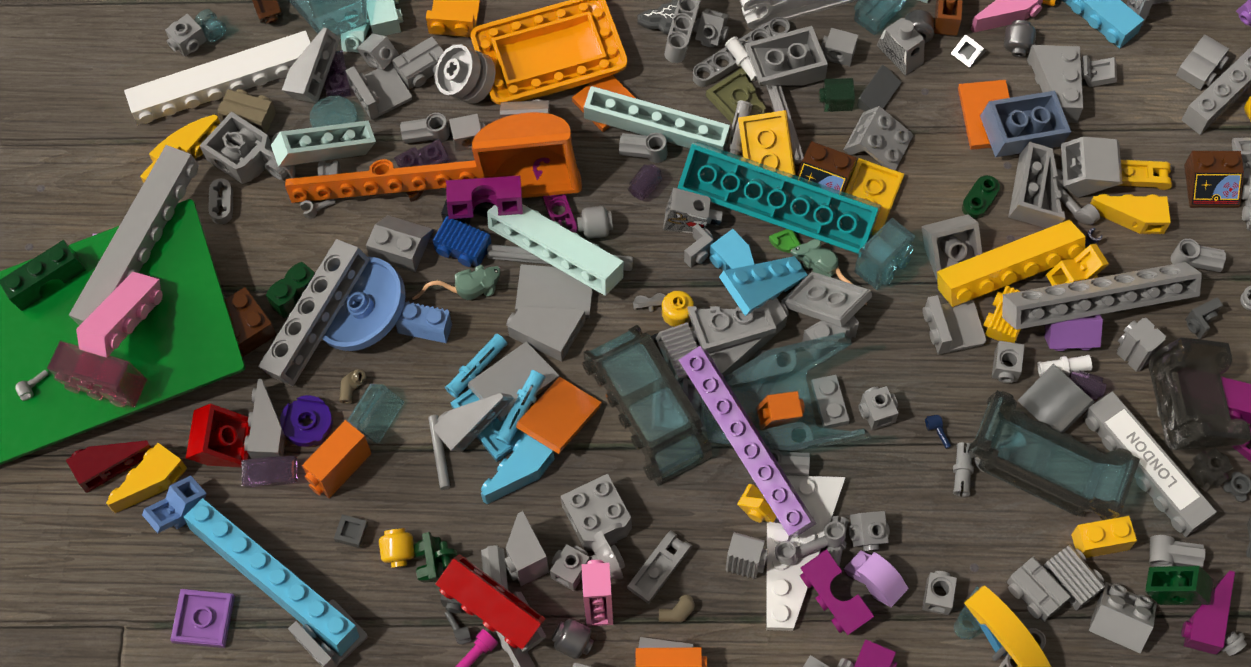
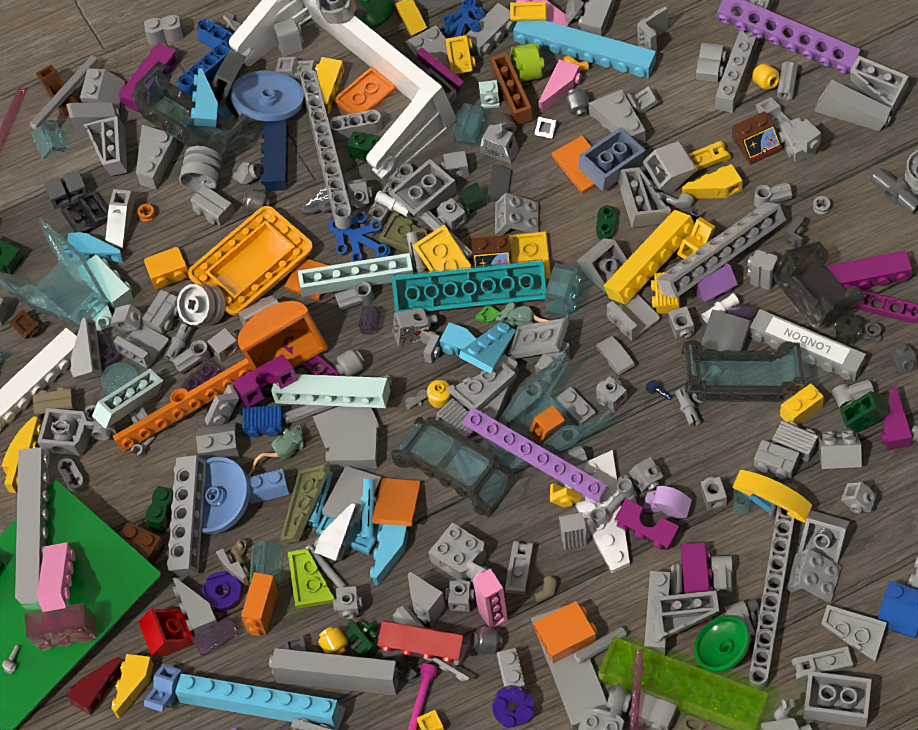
camera: 20 degrees left, 5 degrees down
none -> light grey pin [164,324,192,361]
none -> light grey bracket [204,384,239,426]
none -> light grey slope [216,549,250,586]
none -> light grey brick [269,648,399,695]
none -> olive wing [280,465,330,544]
none -> lime wing [288,549,334,609]
none -> blue plant [328,212,392,262]
none -> light grey brick [333,586,363,619]
none -> light grey brick [437,198,467,232]
none -> light grey slope [596,336,635,375]

